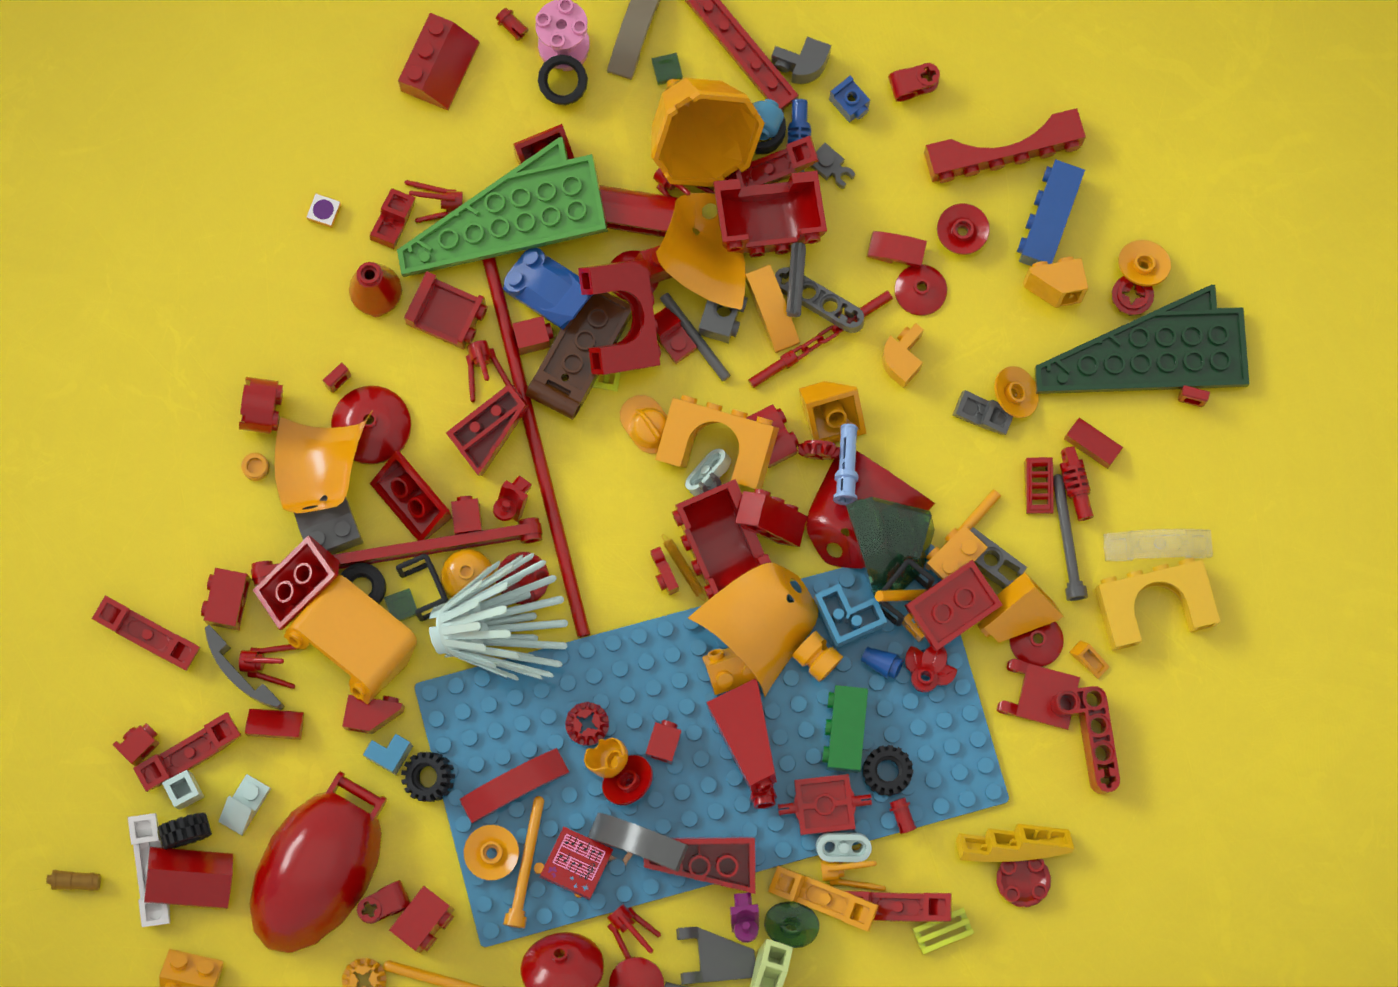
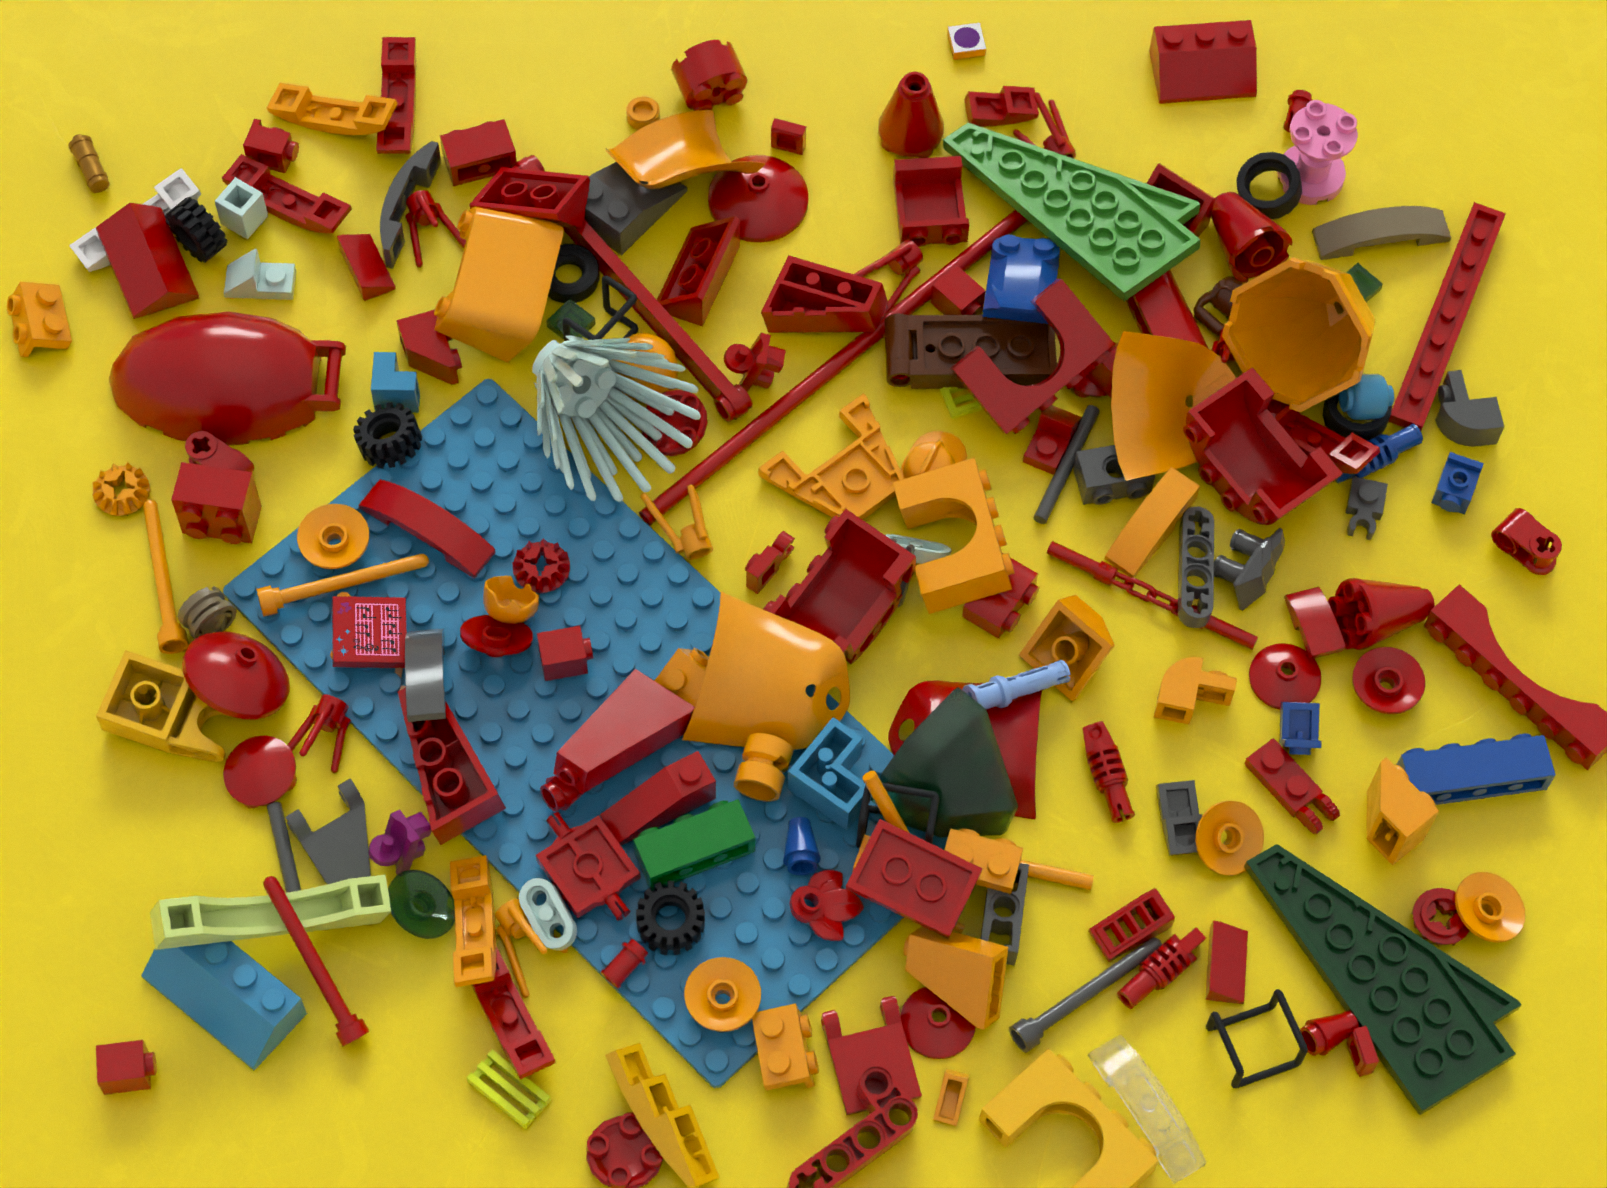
camera: 60 degrees right, 15 degrees down
red brick [451,496,483,535] -> none
light orange piece [662,534,706,601] -> none
red brick [735,489,808,547] -> none
dark grey axle [786,242,806,317] -> none
red gear [798,440,840,460] -> none
none -> dark tan wheel [177,586,237,639]
none -> light orange slope [267,83,398,135]
none -> red slope [600,751,716,846]
none -> light orange plant [640,484,713,560]
none -> light orange dish [684,957,761,1032]
none -> light orange bracket [752,1003,819,1091]
none -> light orange wing [758,393,904,520]
none -> red hinge [1082,721,1135,823]
none -> reddish brown piece [1193,276,1243,337]
none -> black piece [1206,989,1308,1088]
none -> red cone [1211,192,1292,283]
none -> dark grey connector [1214,528,1285,611]
none -> red hinge [1244,738,1340,834]
none -> blue bracket [1279,702,1322,755]
none -> red cone [1300,1010,1359,1056]
none -> red cone [1328,578,1435,650]

